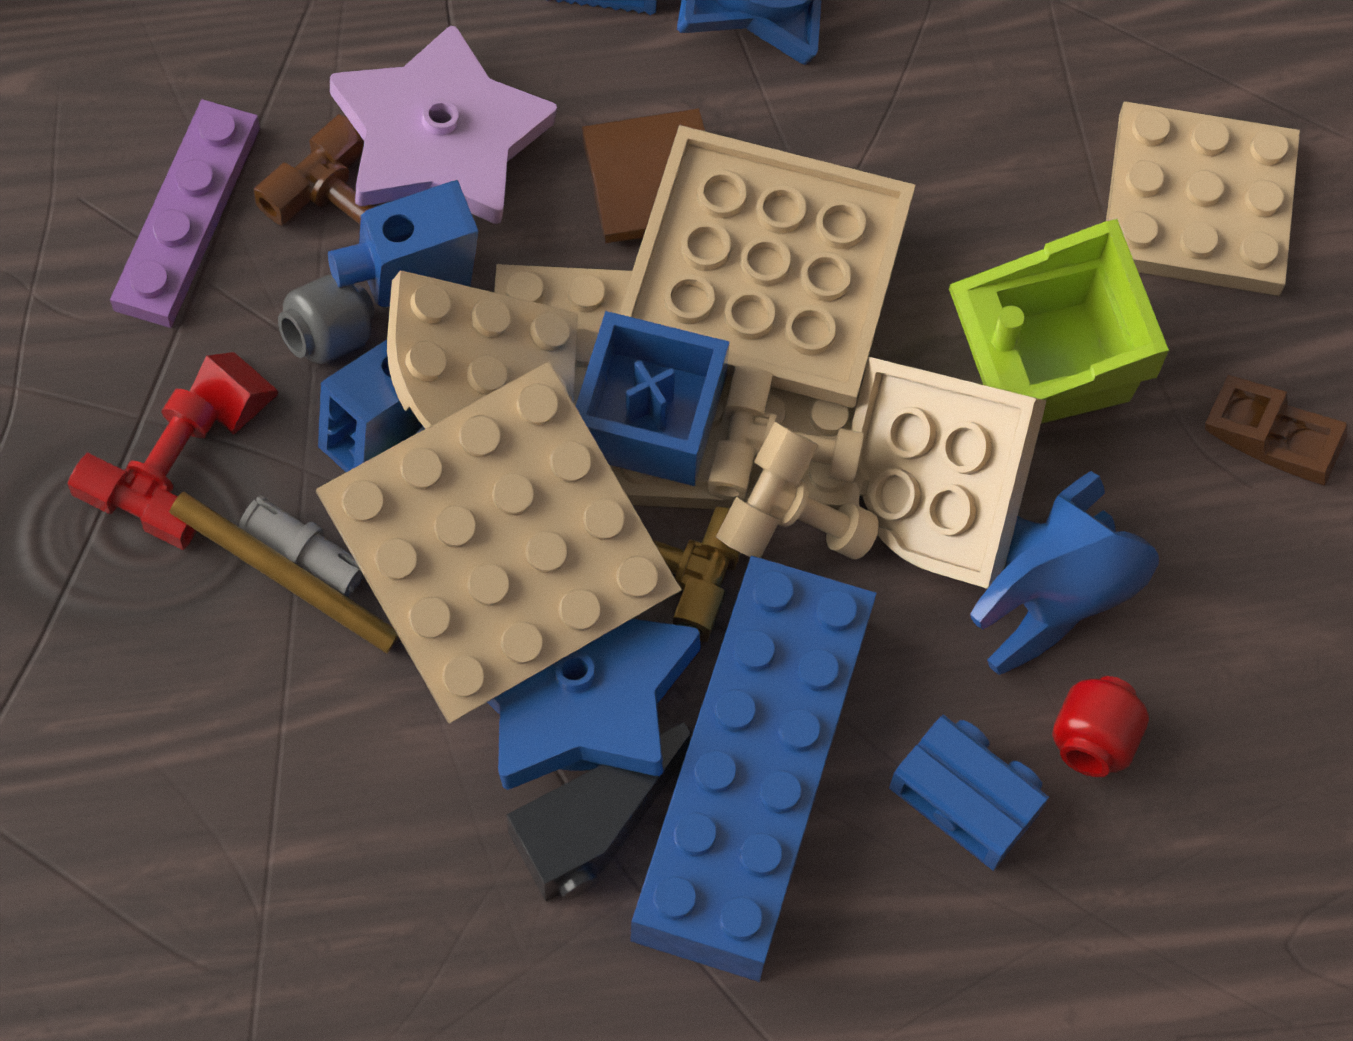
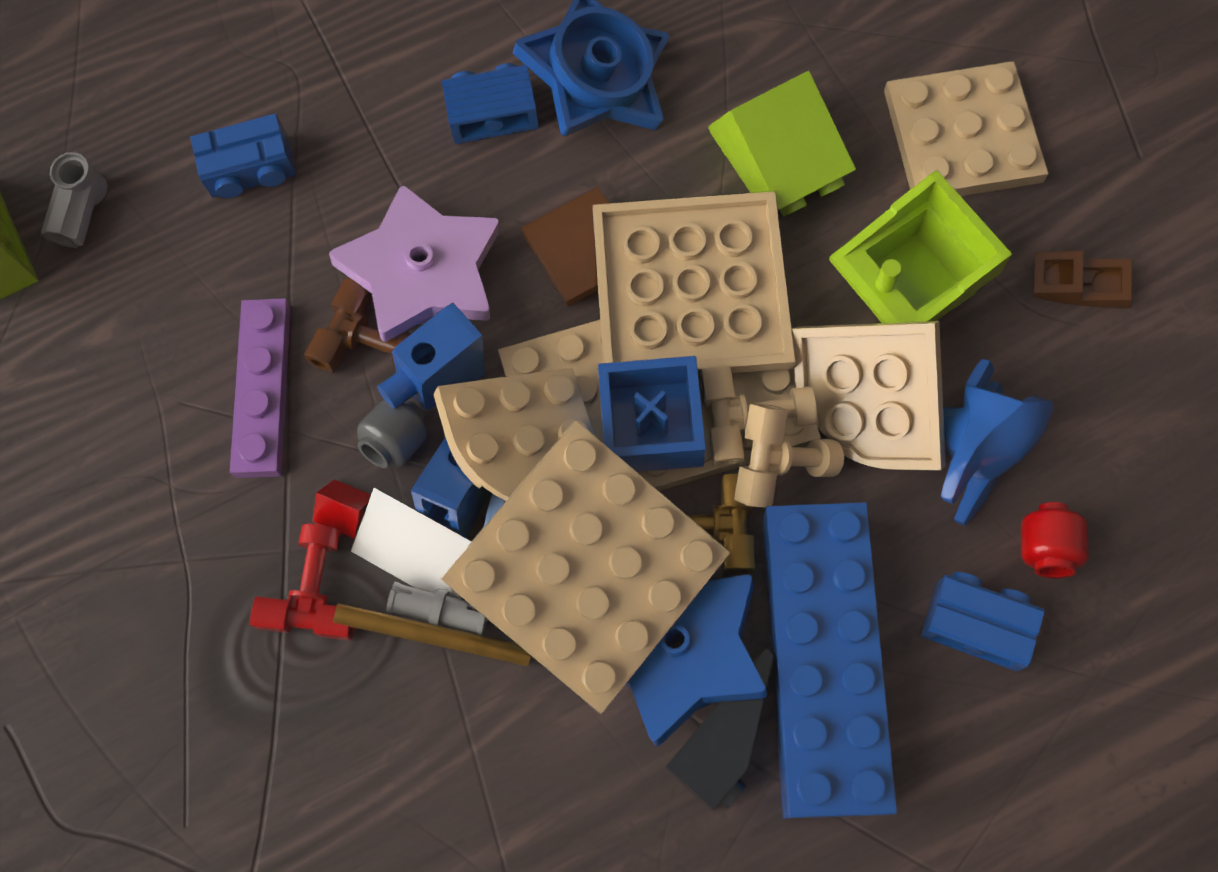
camera: 10 degrees left, 5 degrees up
none -> white sticker [351,488,472,599]
none -> lime slope [708,70,856,217]

